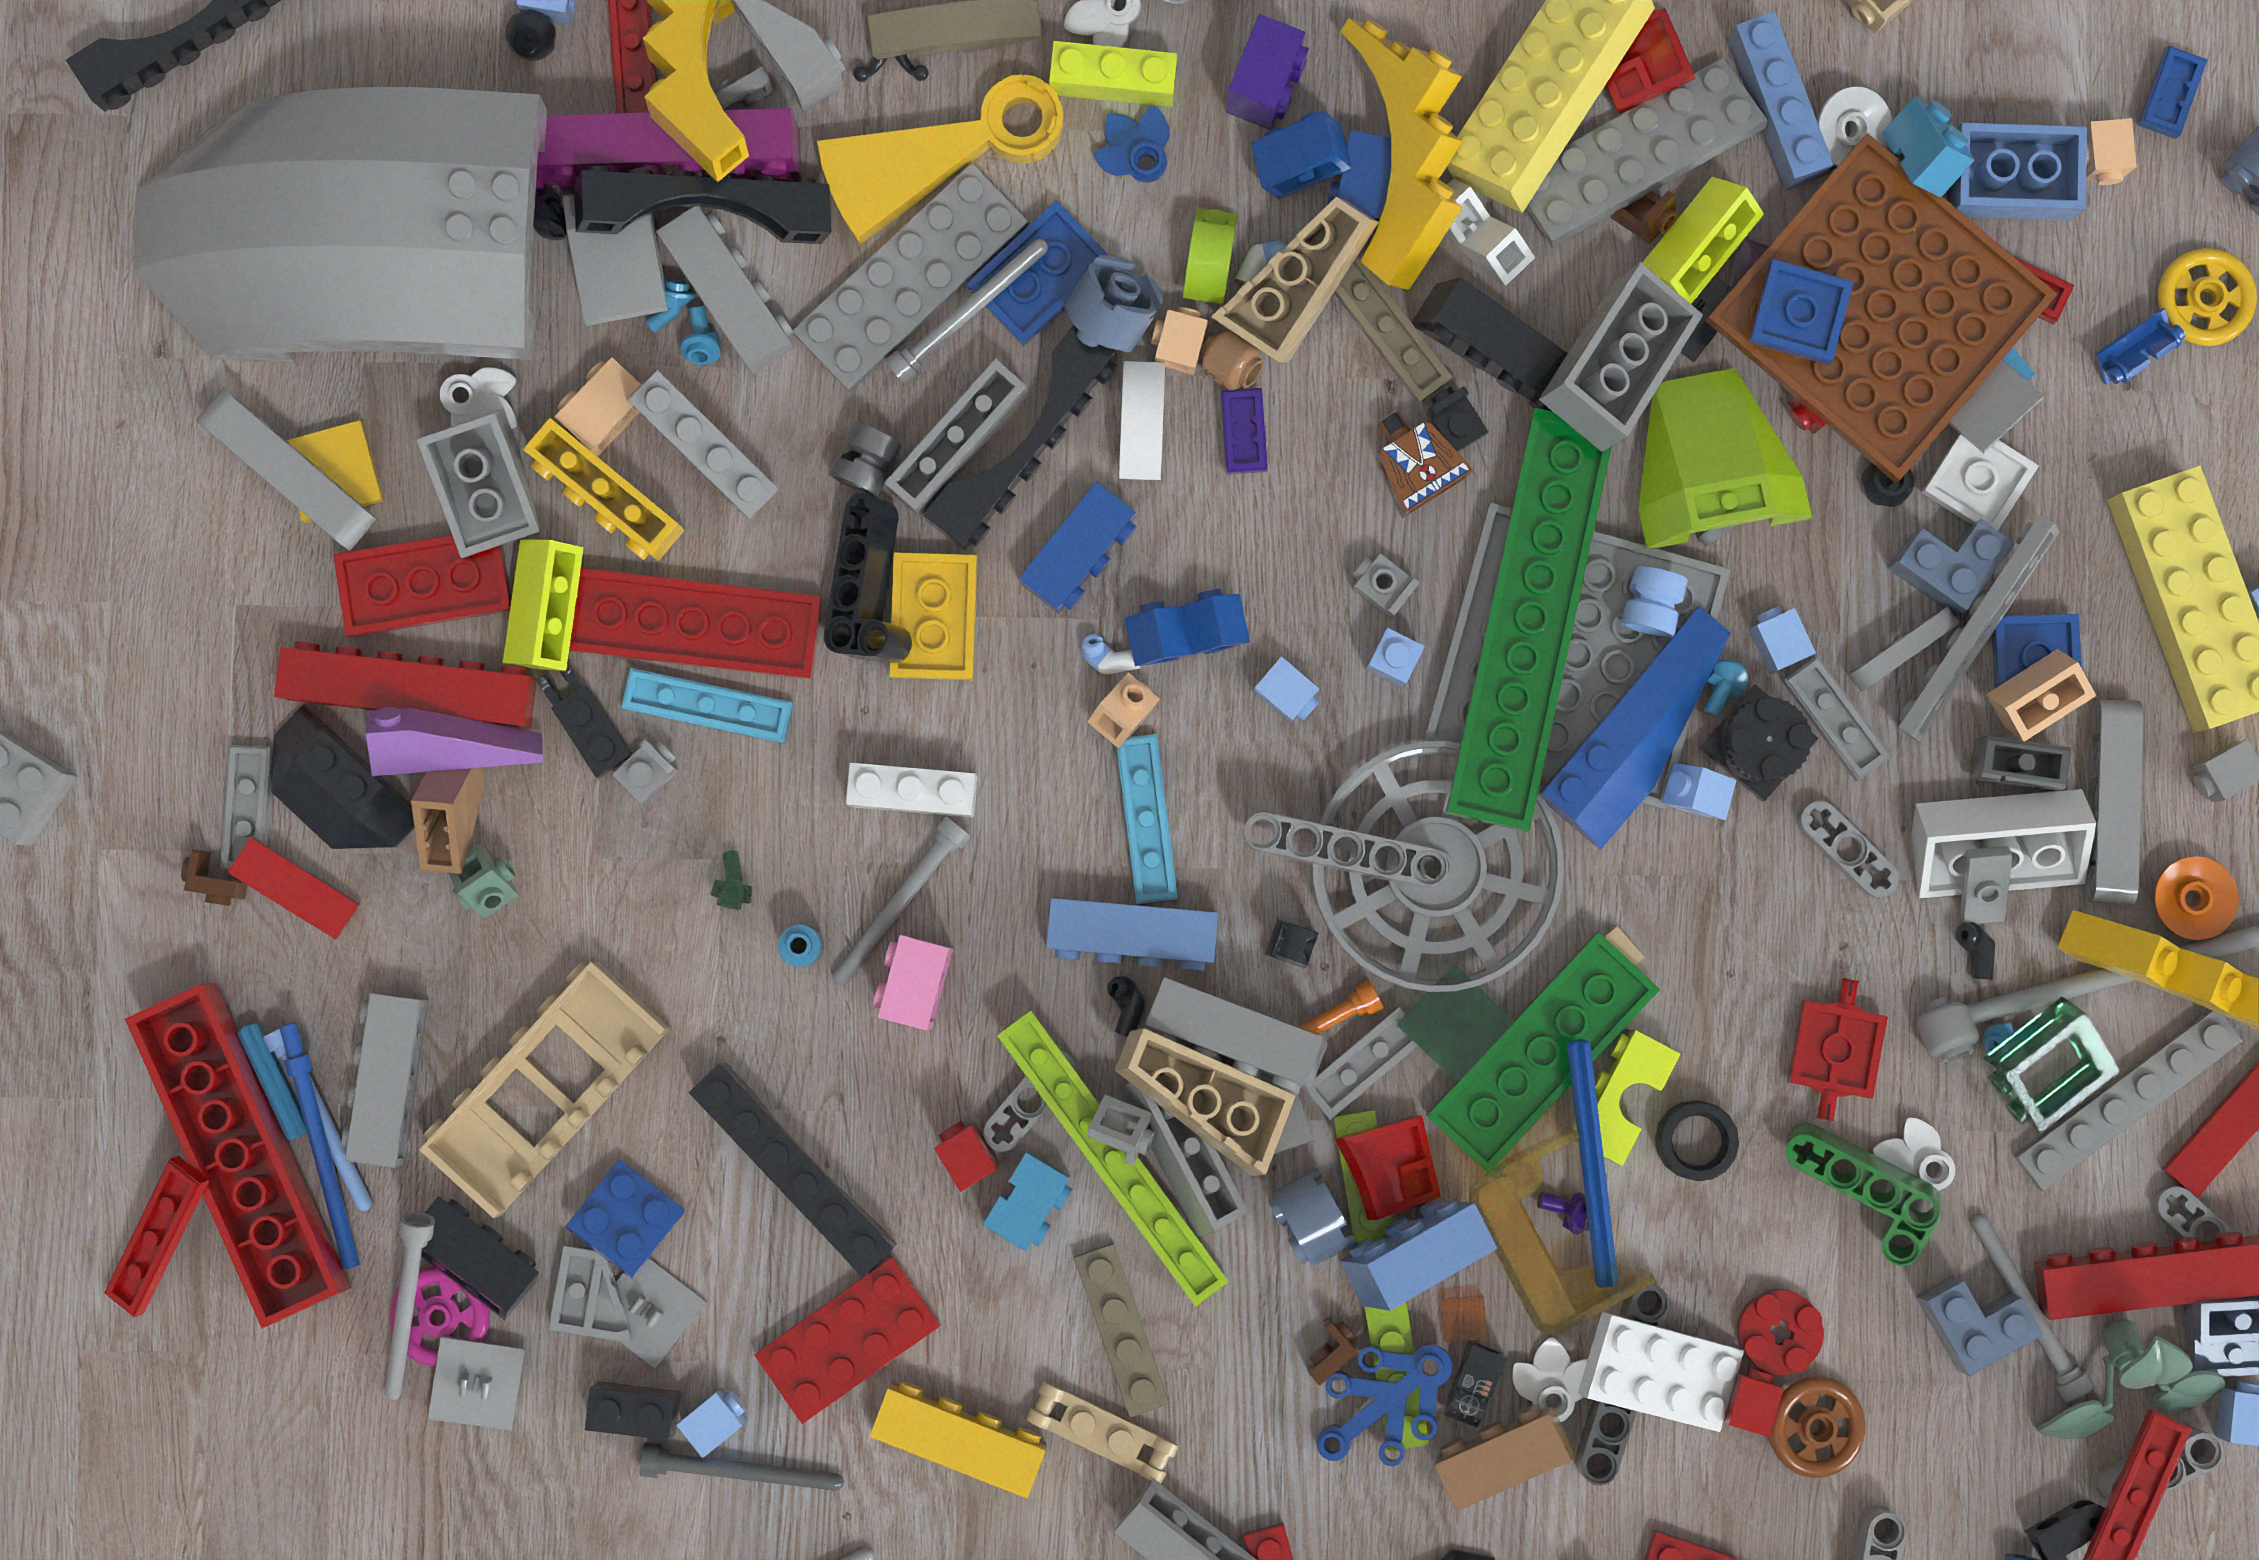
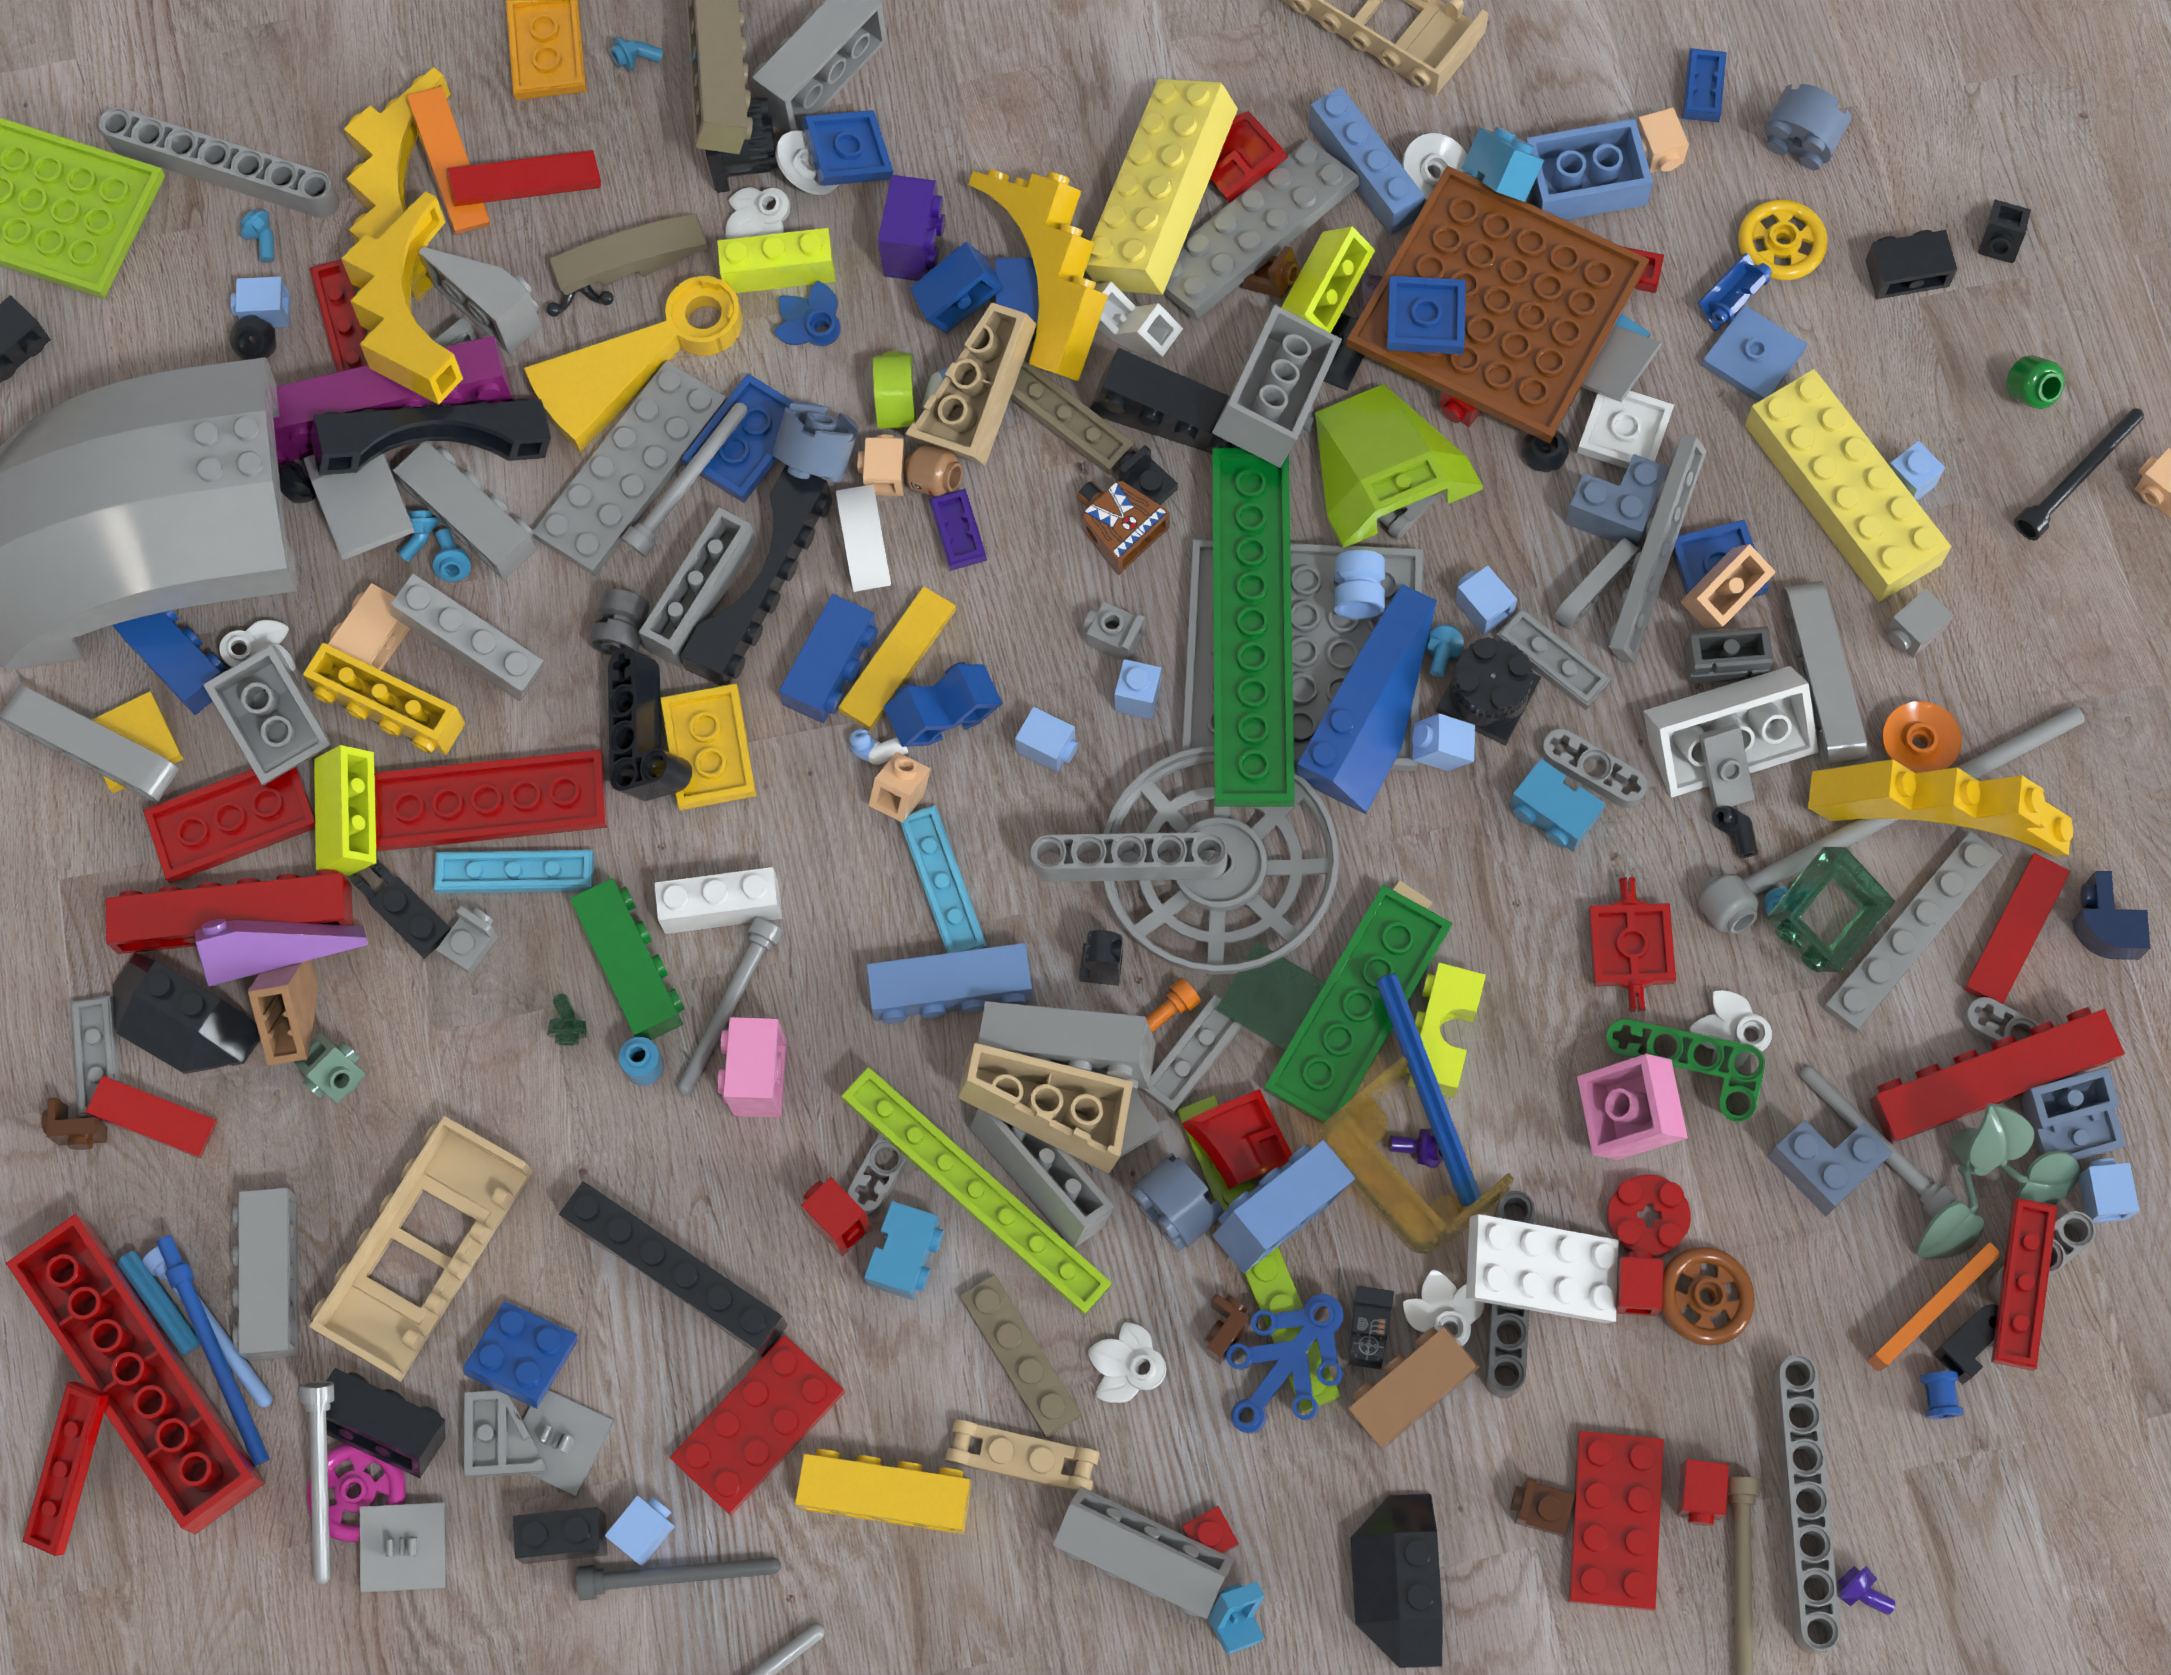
camera: 10 degrees left, 15 degrees down
light grey bracket [1087,1094,1155,1166] -> none
black arm [1107,976,1145,1037] -> none
clear orange tile [1441,1295,1488,1343] -> none
black tyre [1655,1100,1739,1182] -> none
none -> blue brick [112,610,227,715]
none -> green brick [570,878,685,1040]
none -> yellow tile [838,586,956,731]
none -> white plate [1088,1322,1167,1403]
none -> dark azure brick [1509,759,1605,852]
none -> bright pink brick [1577,1054,1688,1160]
none -> medium blue plate [1701,305,1808,402]
none -> orange tile [1867,1242,2000,1371]

